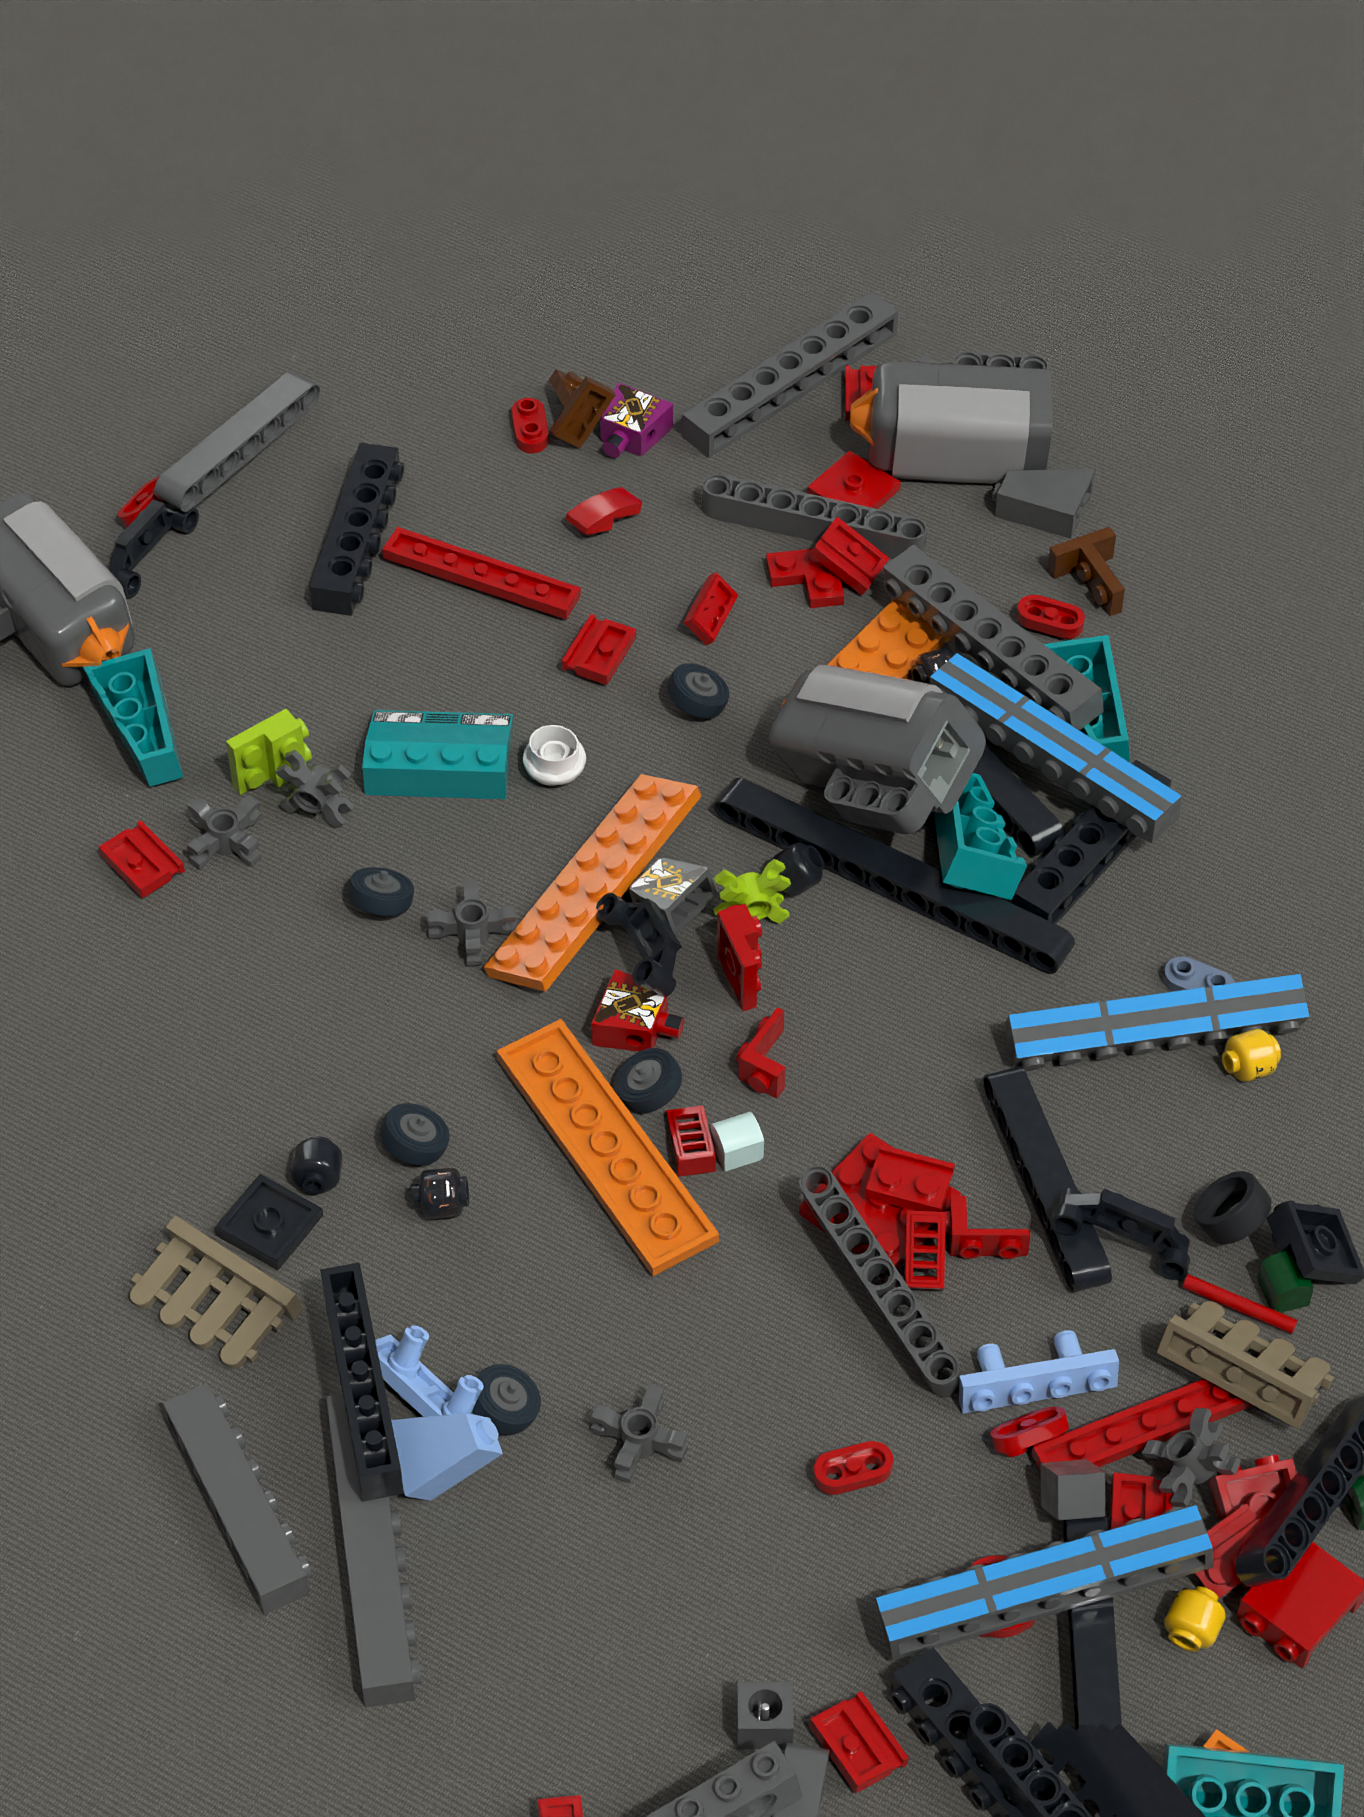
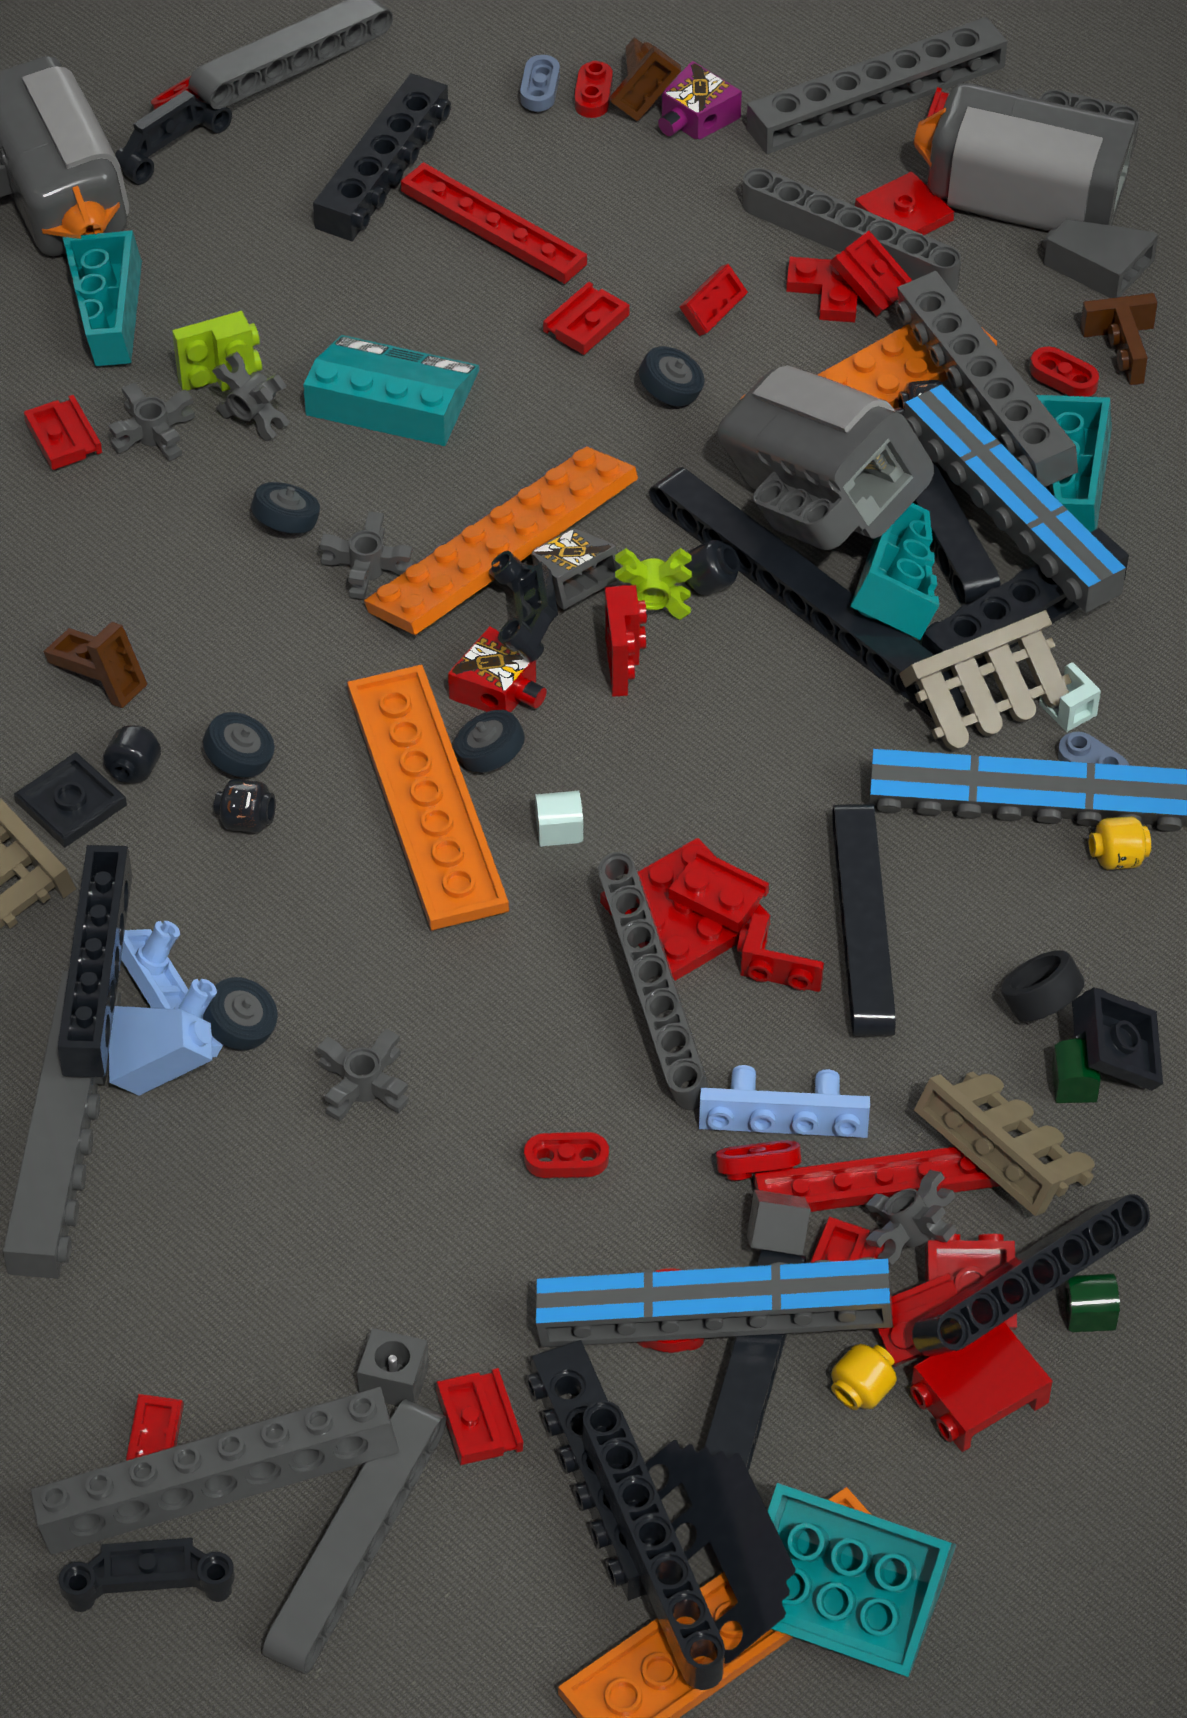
camera: 15 degrees right, 0 degrees up
white piece [523,725,586,786] -> none
red slope [566,487,642,535] -> none
red slope [666,1105,716,1177] -> none
red bracket [736,1007,785,1099] -> none
red slope [904,1210,946,1291] -> none
black plate [1050,1188,1190,1280] -> none
red bar [1182,1274,1298,1334] -> none
none -> reddish brown bracket [43,622,148,708]
none -> sand blue plate [520,55,560,112]
none -> fence [899,610,1072,750]
none -> light aqua panel [1039,662,1101,732]

